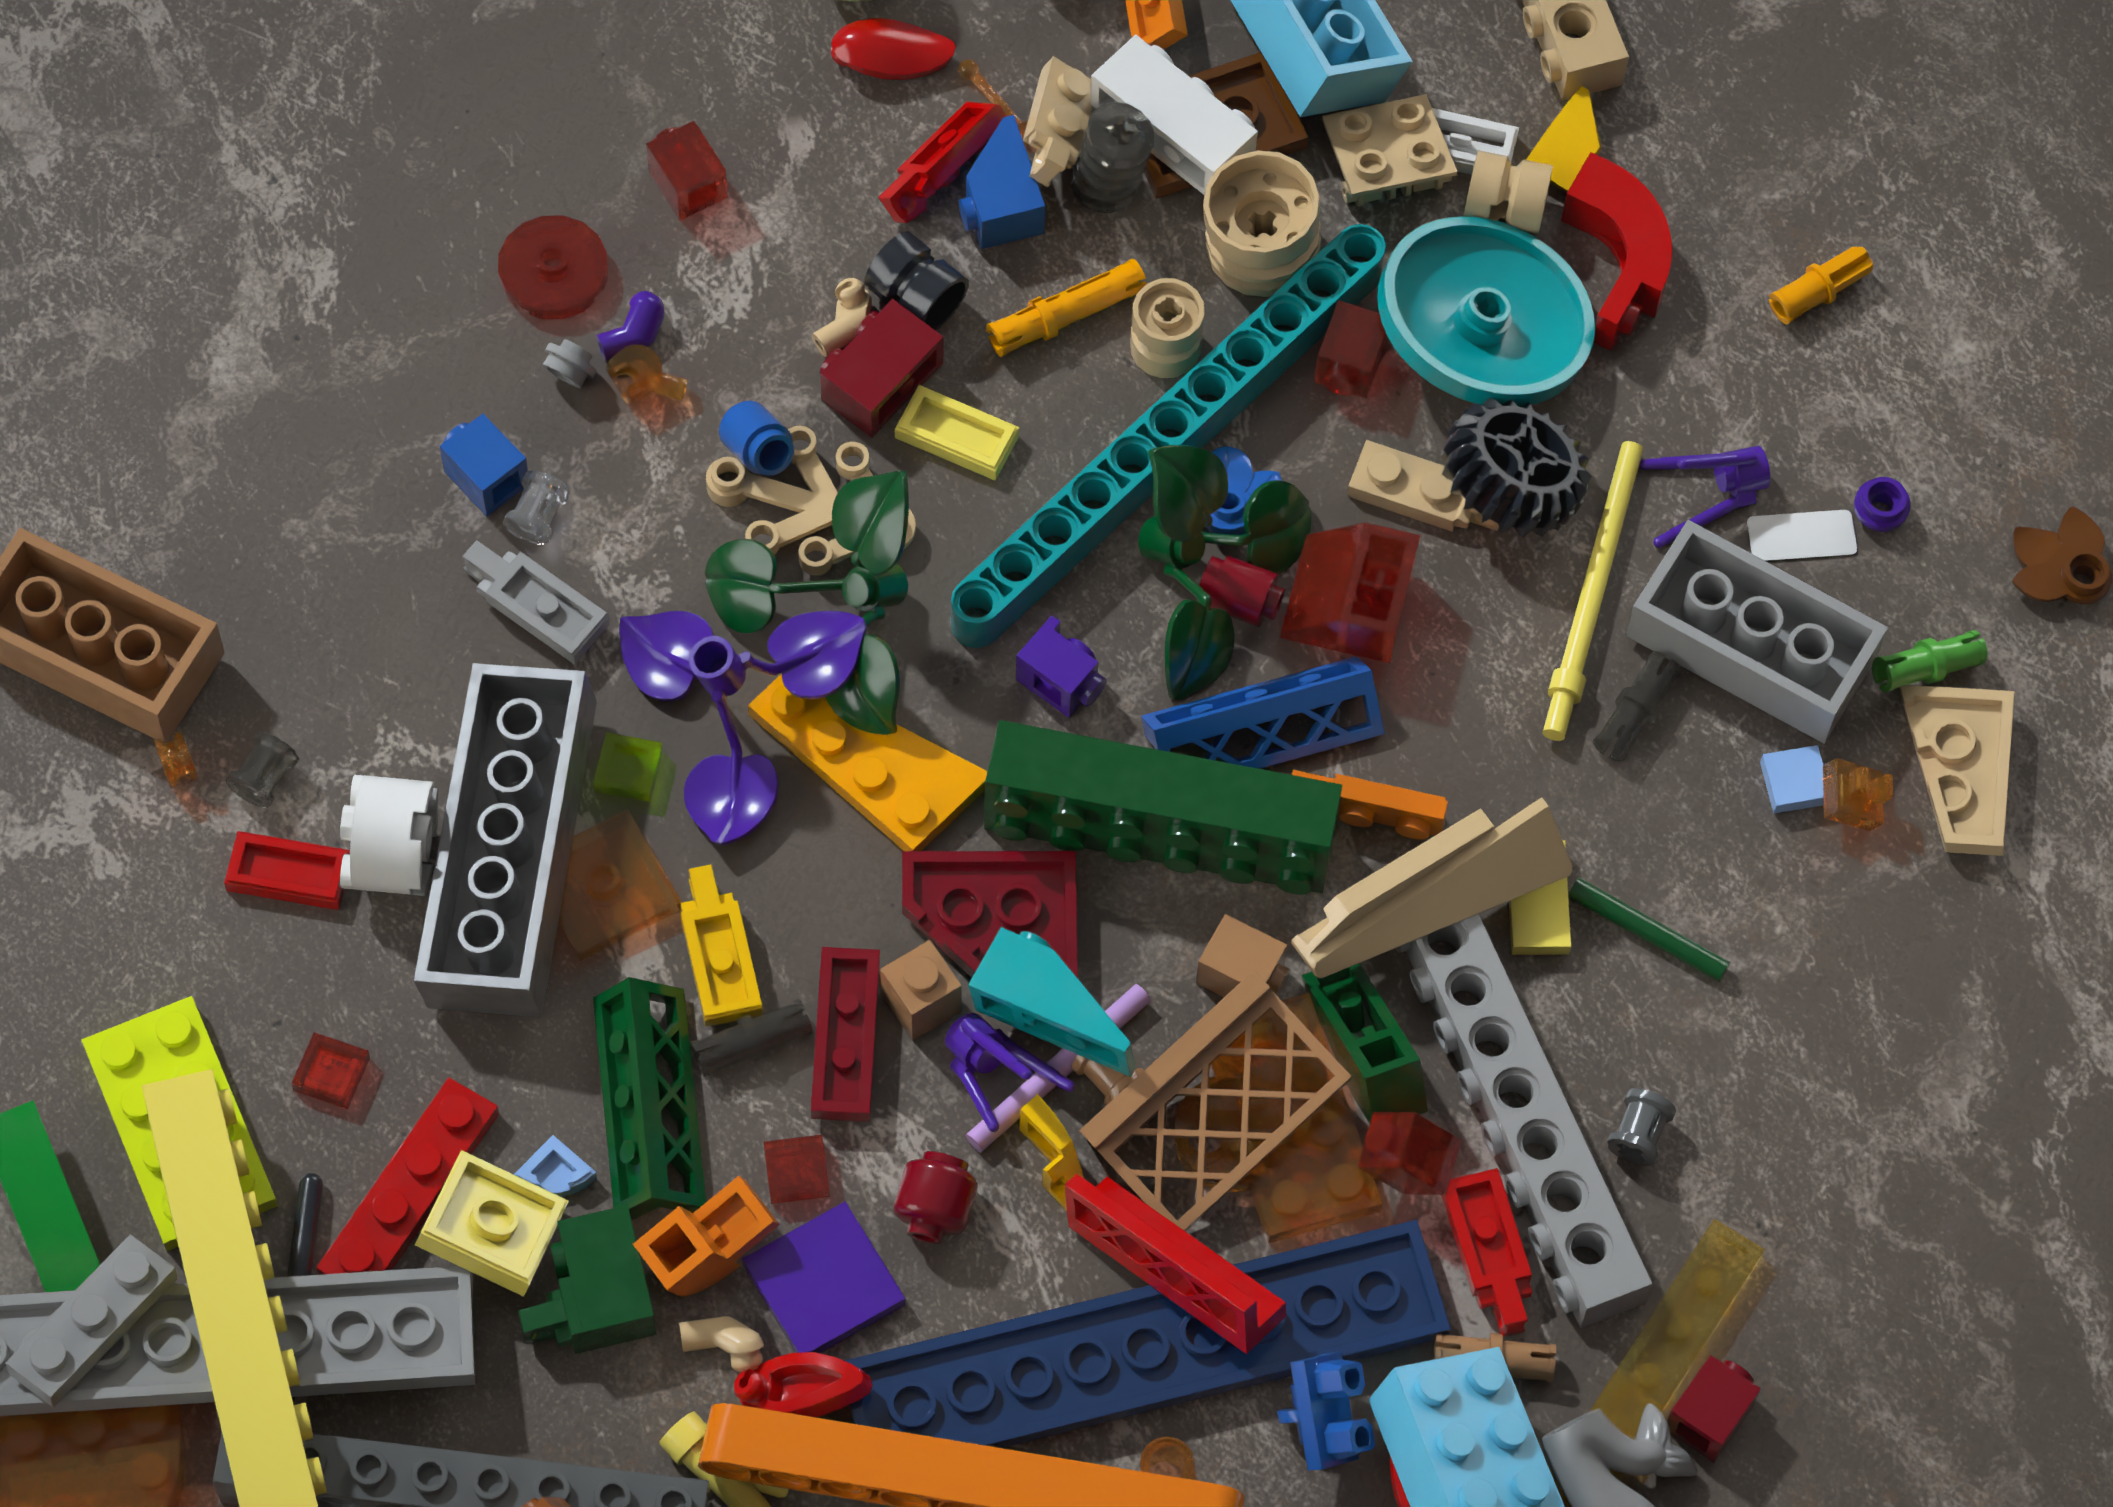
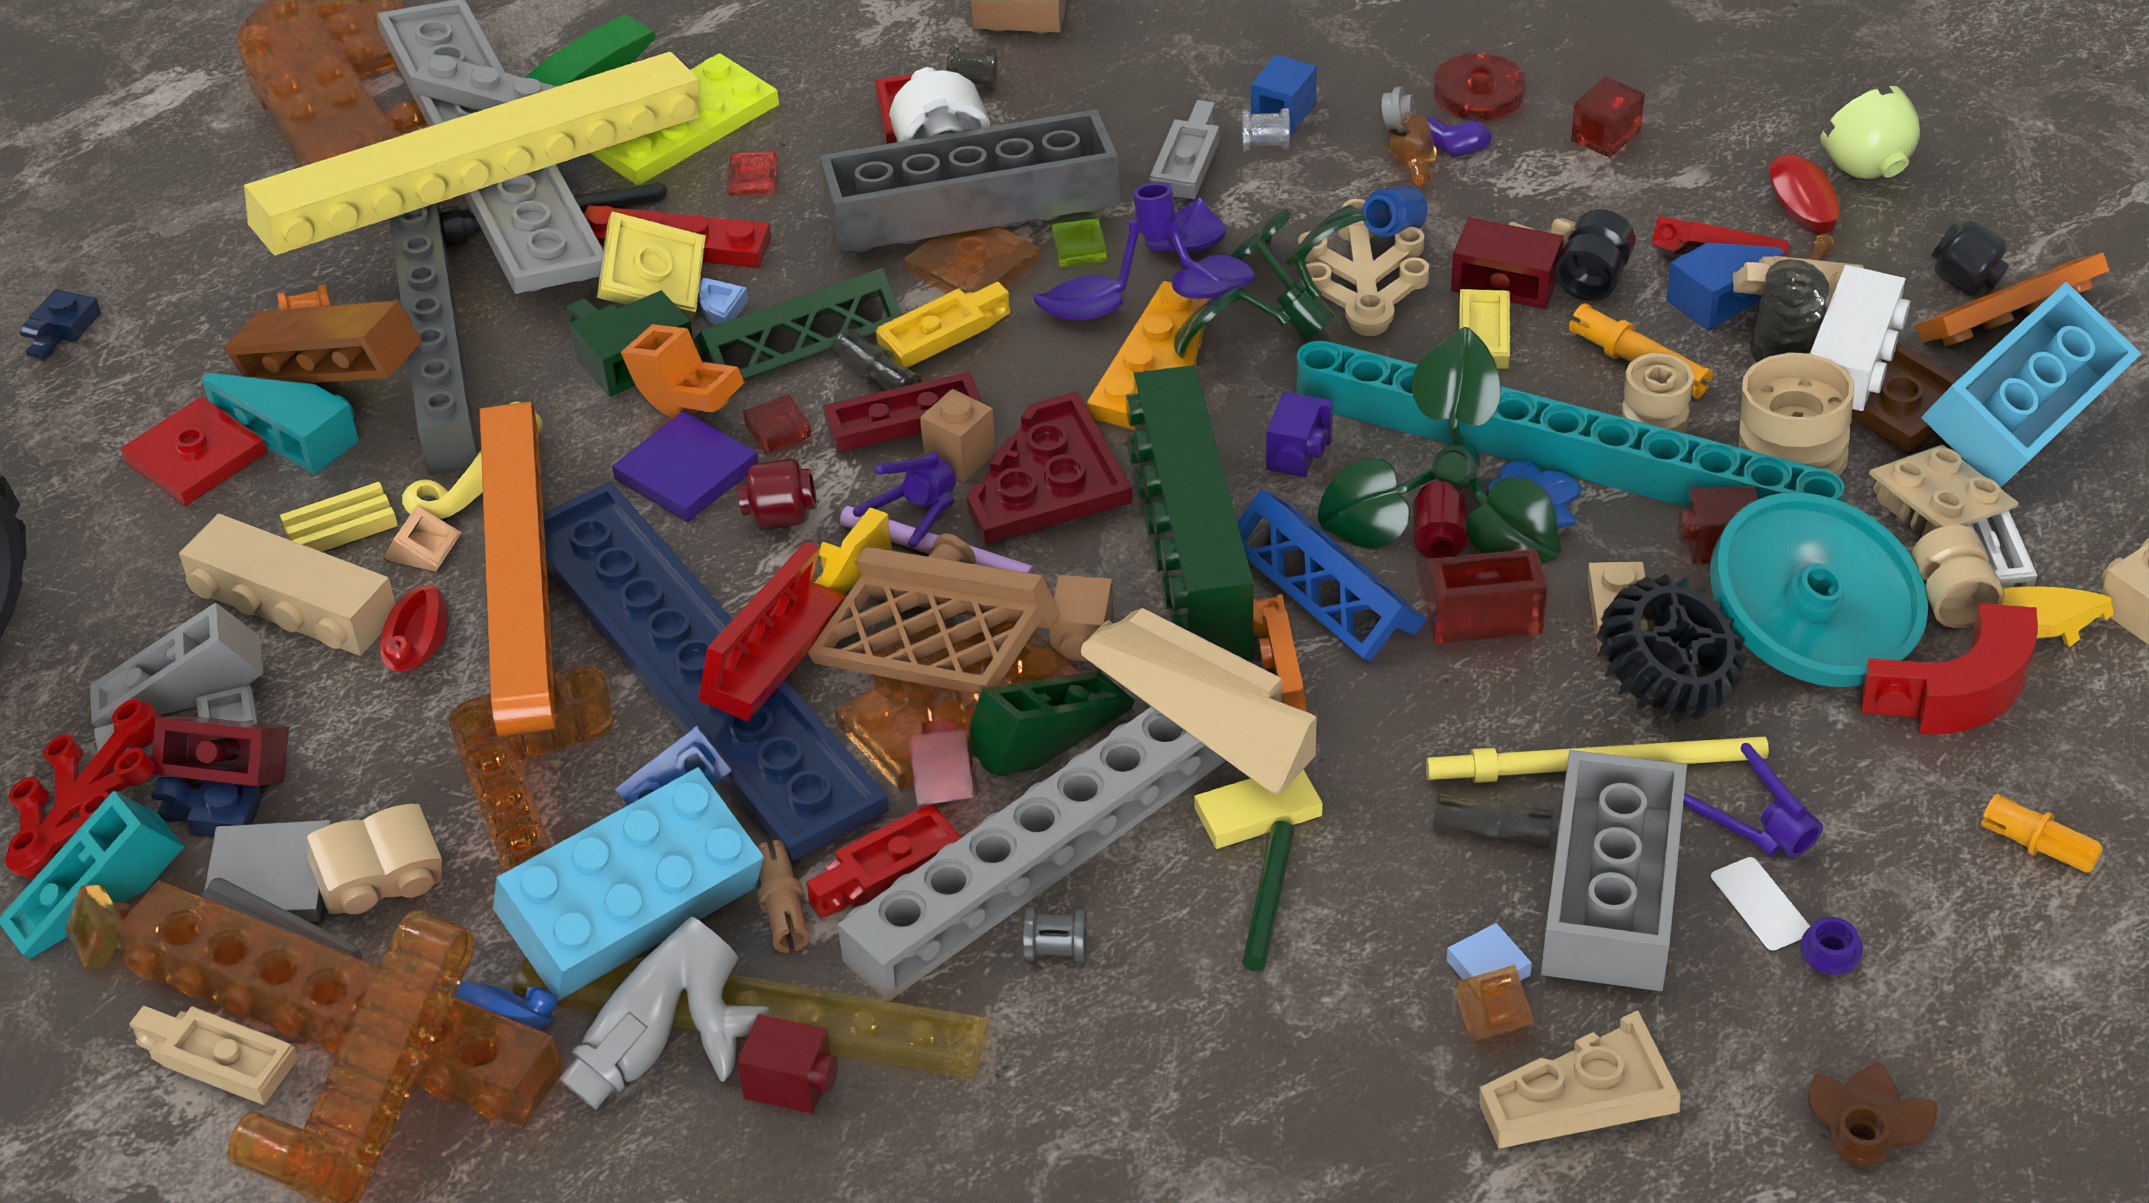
camera: 75 degrees right, 20 degrees down
clear orange bush [153,731,198,789] -> none
tan arm [679,1316,764,1372] -> none
red arm [734,1352,873,1418] -> none
teal slope [968,927,1136,1077] -> none
bright green pin [1872,630,1988,693] -> none

